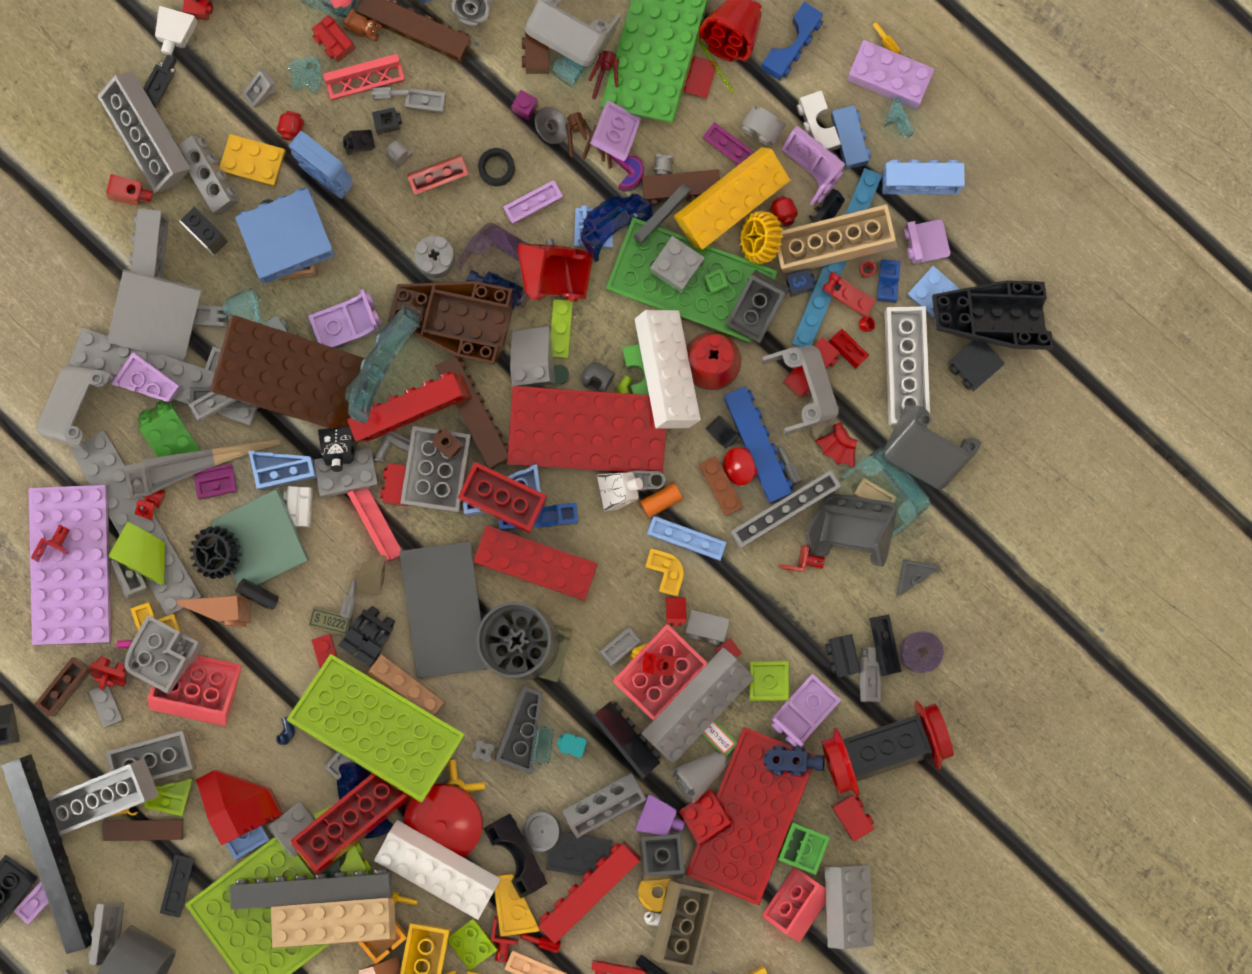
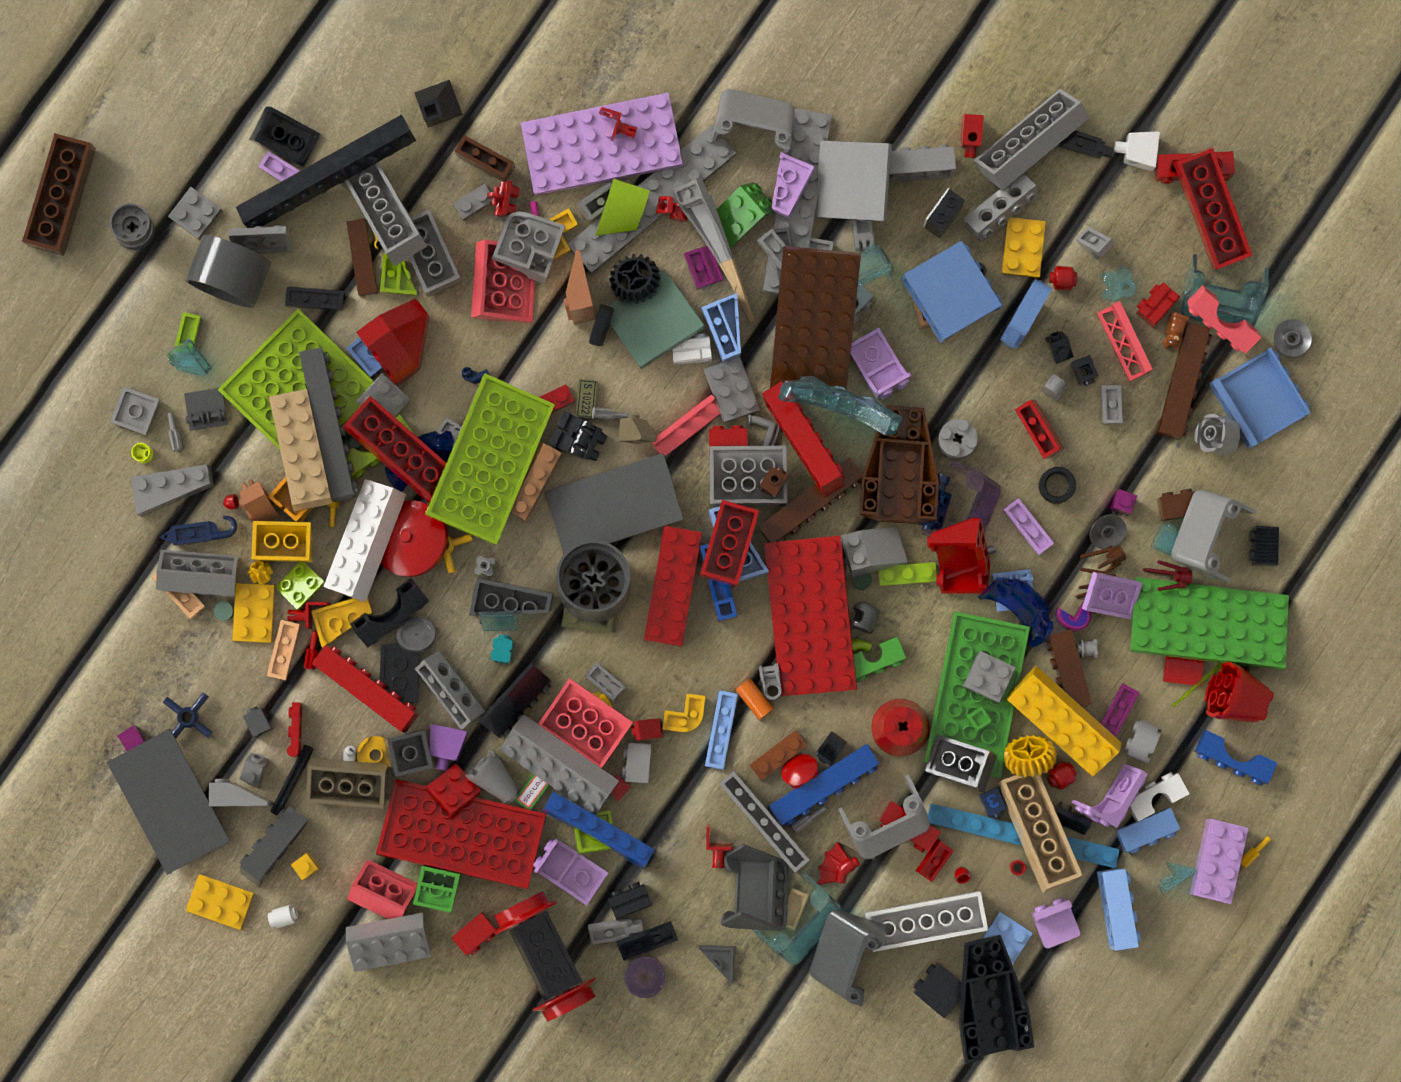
camera: 85 degrees right, 0 degrees up
black torso [318,427,358,472] -> none
light grey axle [371,87,410,99] -> none
white torso [597,472,643,511] -> none
dark grey beam [633,183,692,245] -> none
white brick [635,310,701,429] -> none
red brick [643,652,676,676] -> none
dark blue brick [764,746,825,776] -> none
red plate [822,272,876,317] -> none
blue slope [877,260,901,303] -> none
none -> blue arch [542,791,655,869]

